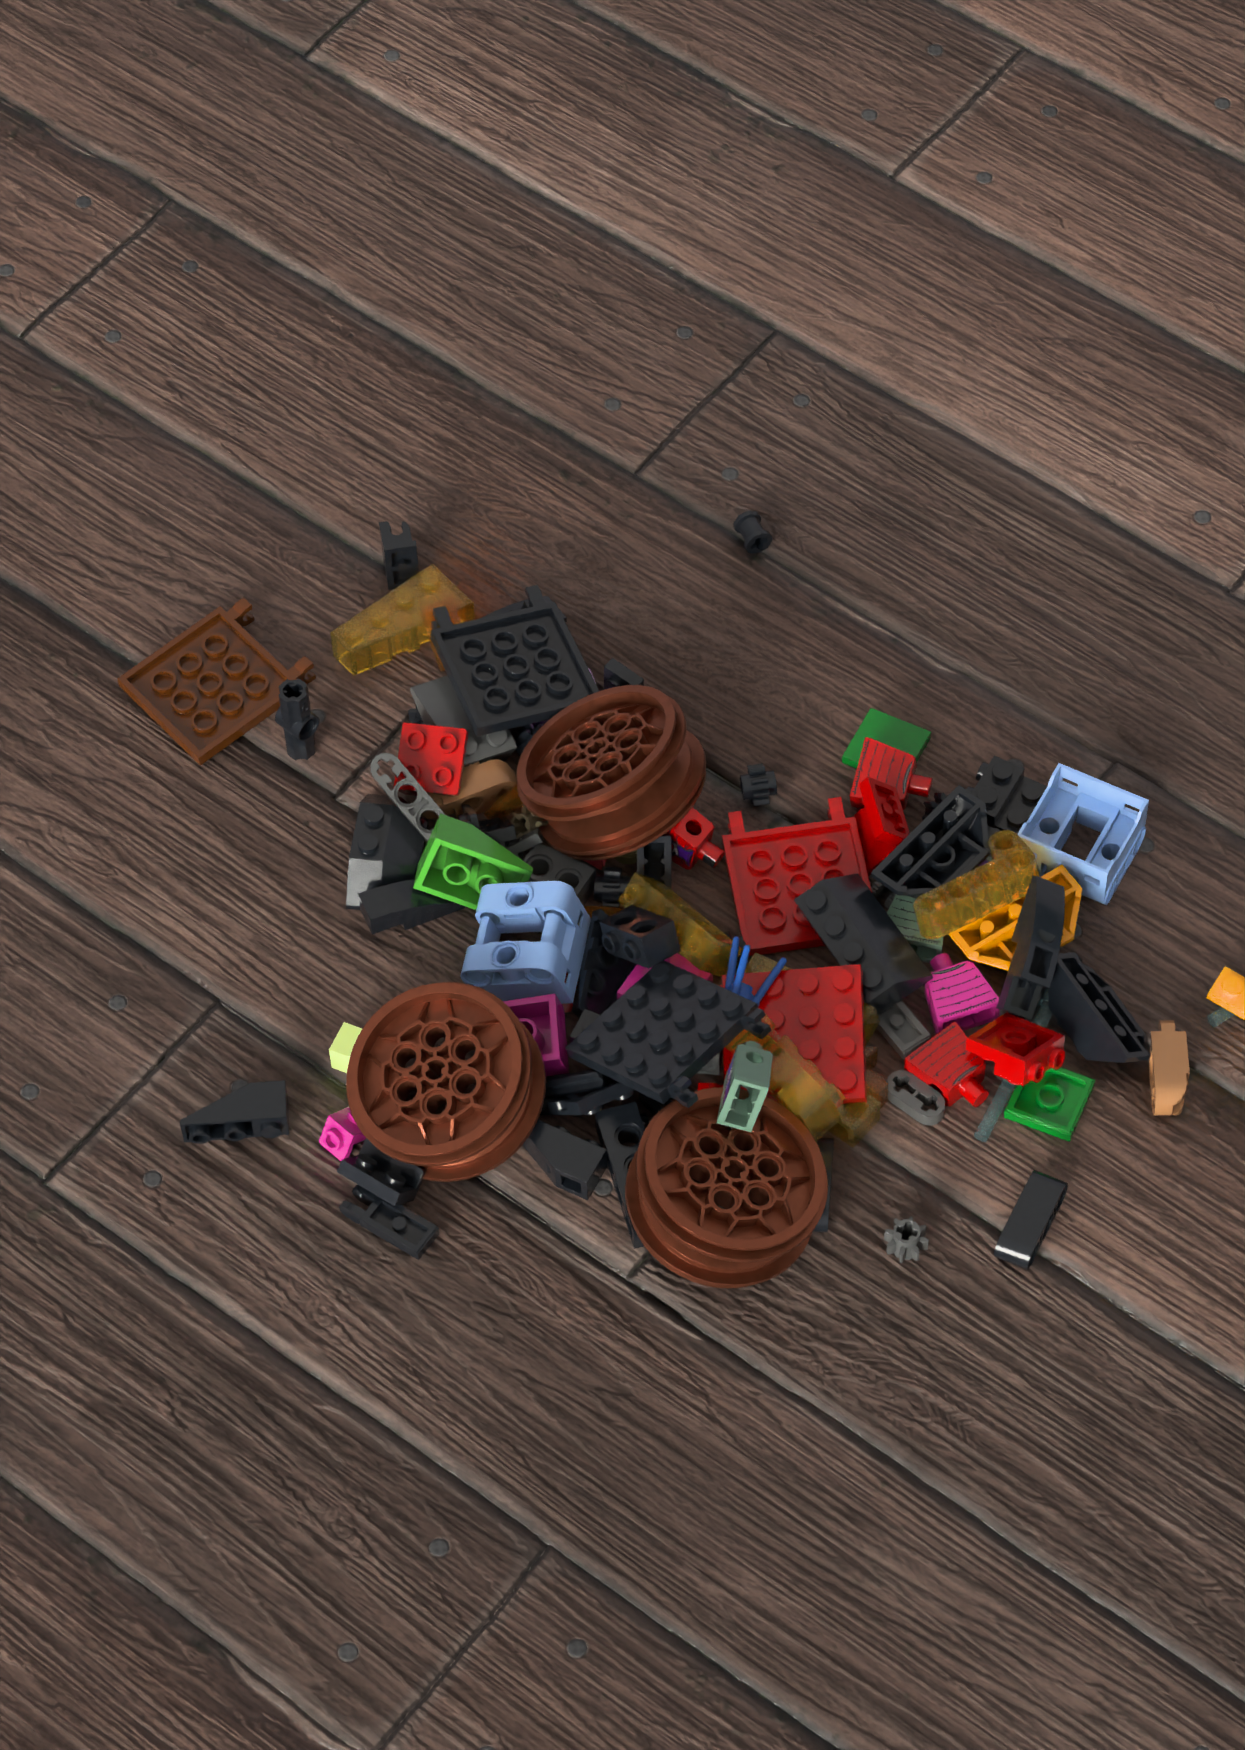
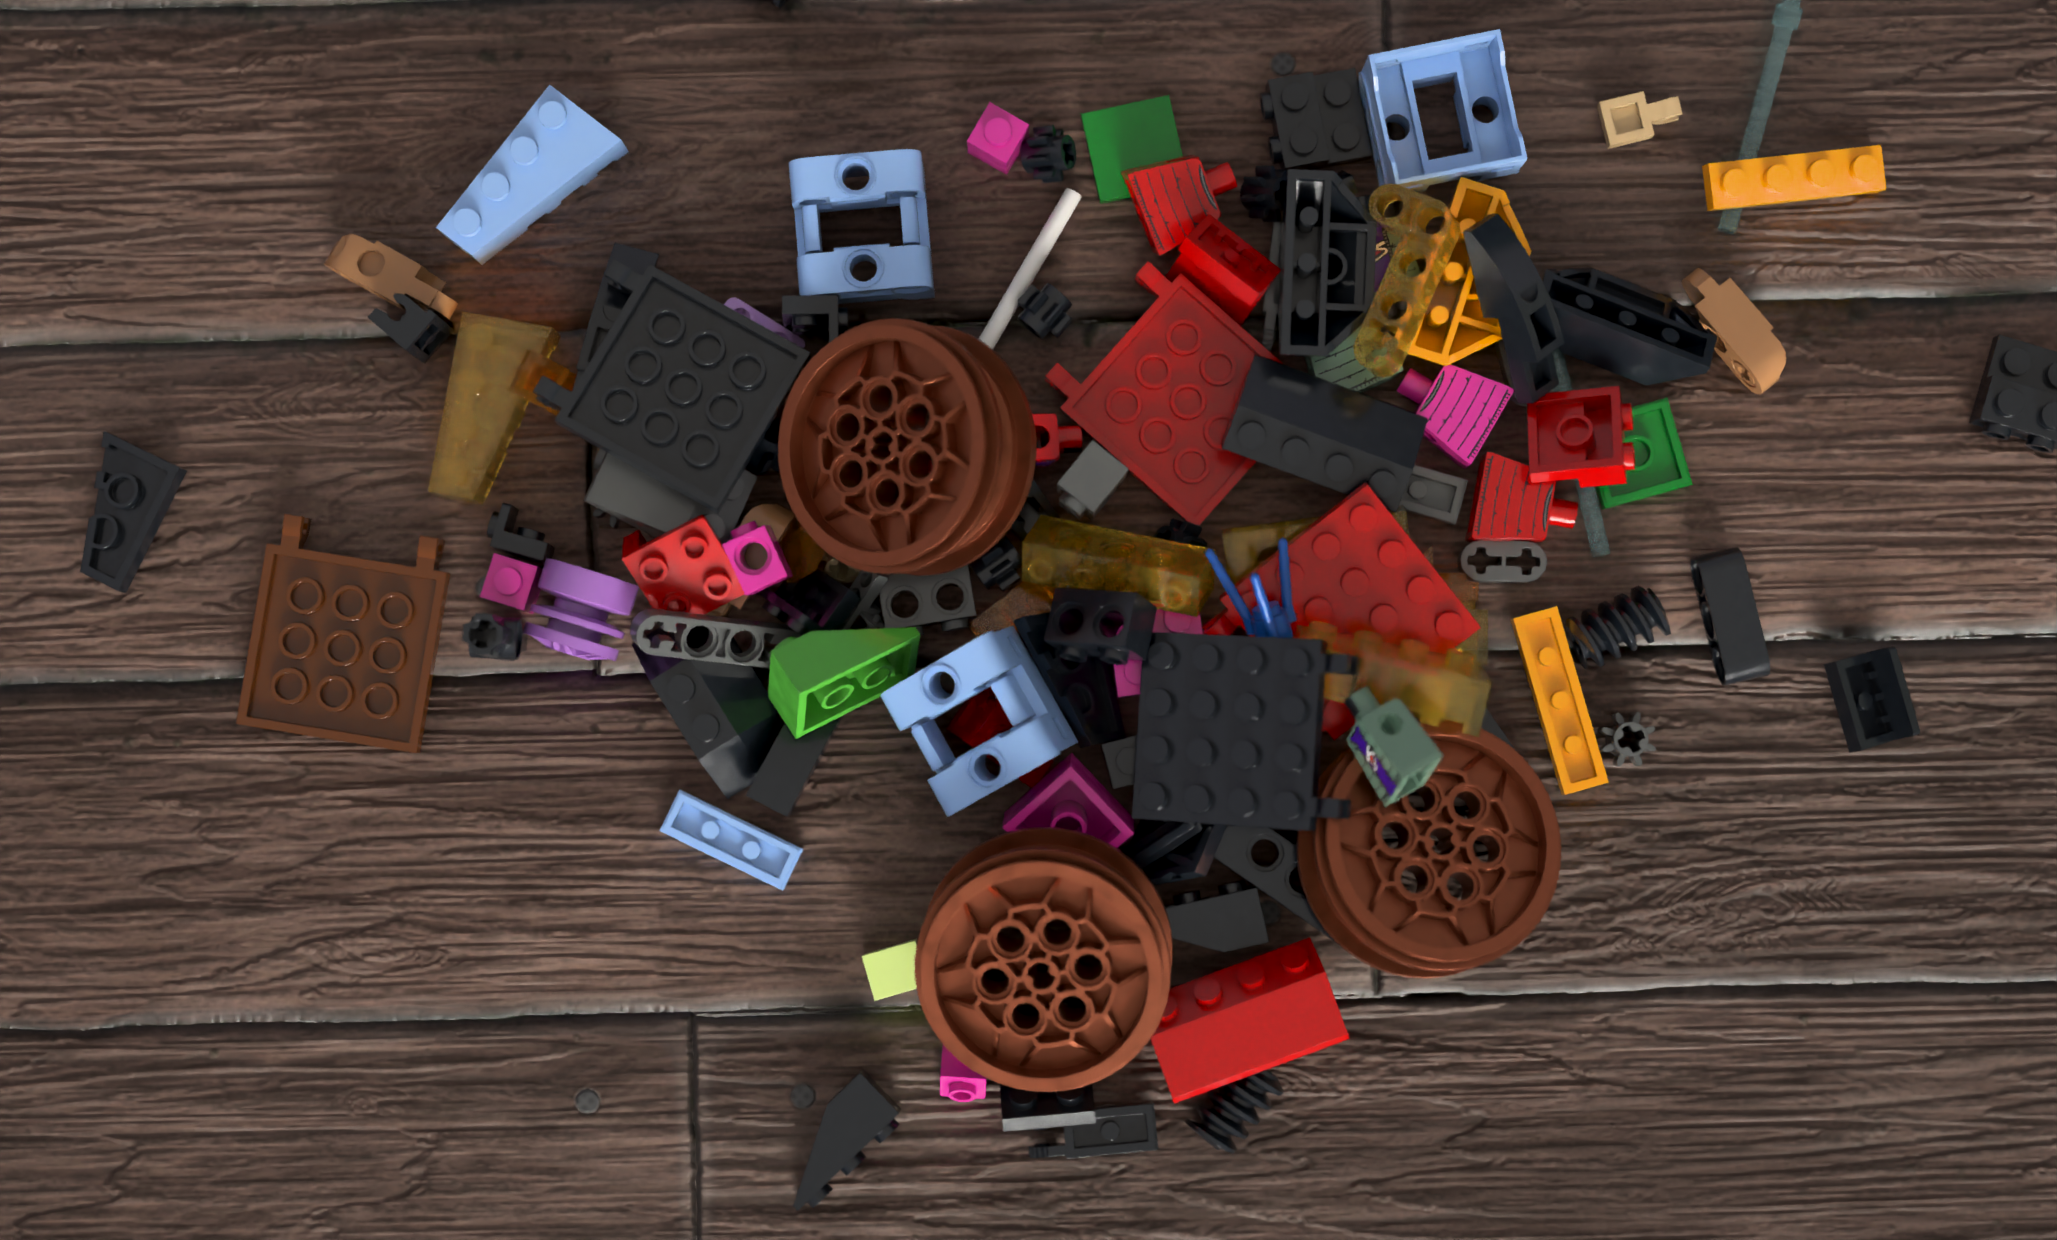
camera: 40 degrees left, 30 degrees up
none -> black wing [80,431,187,593]
none -> medium nougat piece [324,234,458,320]
none -> light blue wedge [436,85,629,265]
none -> dark pink brick [480,553,543,614]
none -> black bracket [487,503,555,563]
none -> medium lavender wheel [523,558,639,661]
none -> light blue tile [659,789,804,891]
none -> dark pink brick [722,521,794,595]
none -> light blue piece [788,149,935,304]
none -> dark pink brick [967,102,1029,175]
none -> white bar [979,188,1082,349]
none -> black gear [1020,125,1076,183]
none -> dark grey brick [1057,440,1129,521]
none -> red slope [1150,937,1349,1104]
none -> black piece [1185,1069,1285,1153]
none -> light orange plate [1510,606,1609,795]
none -> black piece [1564,585,1671,669]
none -> tan plate [1597,91,1683,149]
none -> black bracket [1824,646,1920,753]

